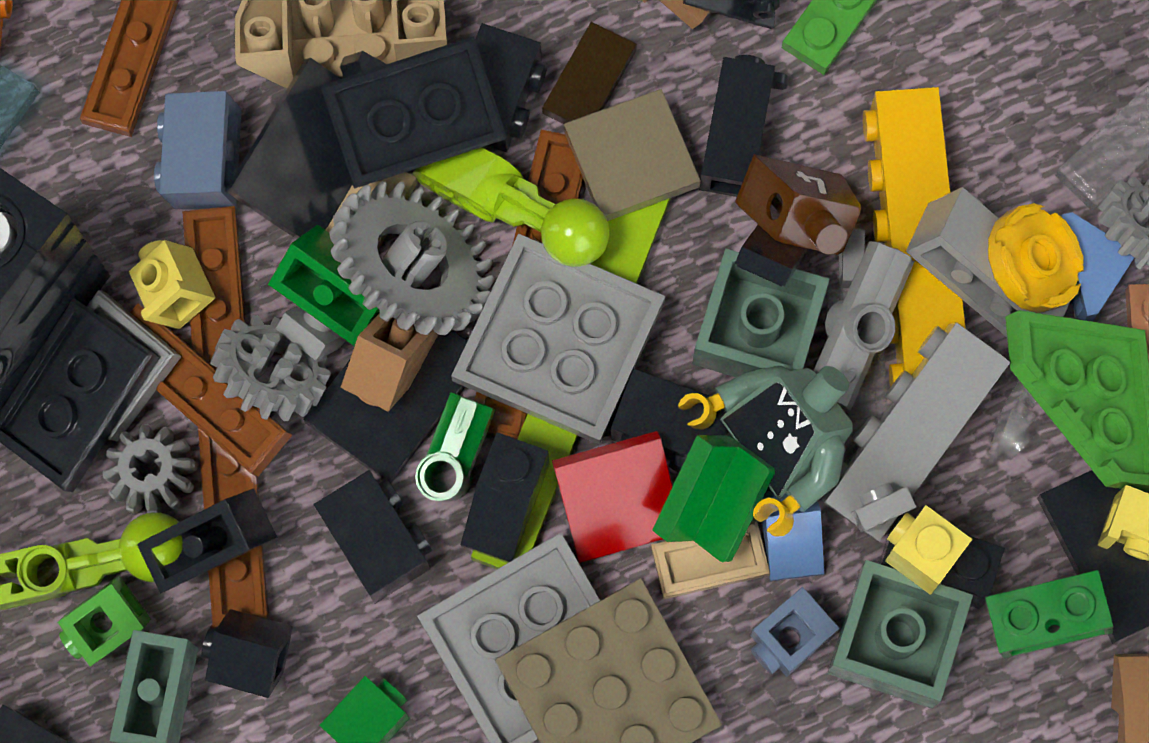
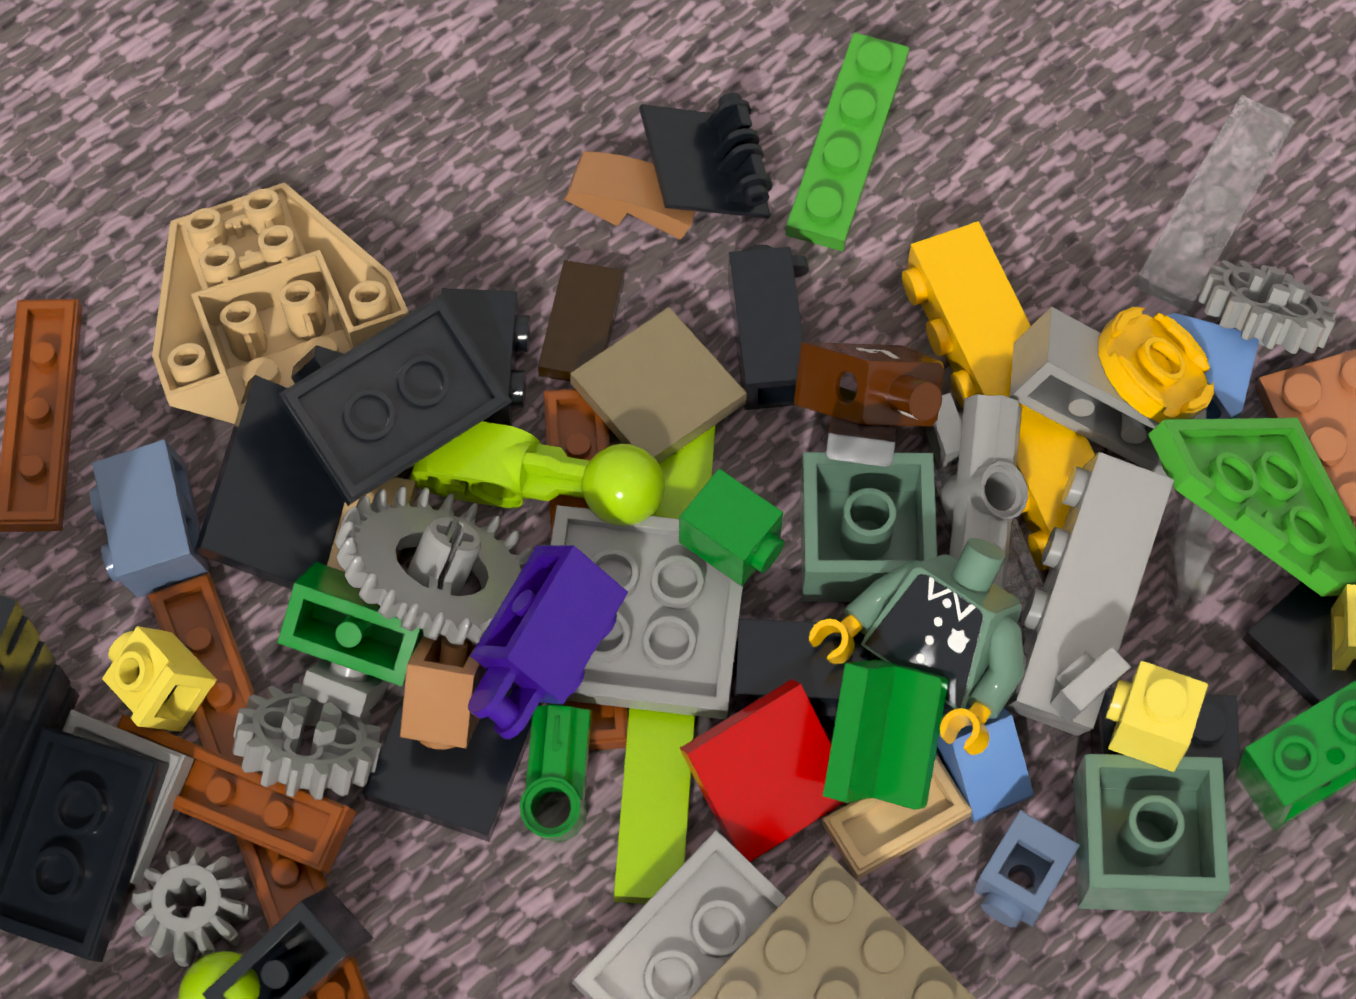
camera: 20 degrees left, 10 degrees down
black brick [313,470,432,604] -> none
black slope [460,432,550,563] -> none
none -> dark purple brick [468,545,628,739]
none -> green brick [679,469,785,586]

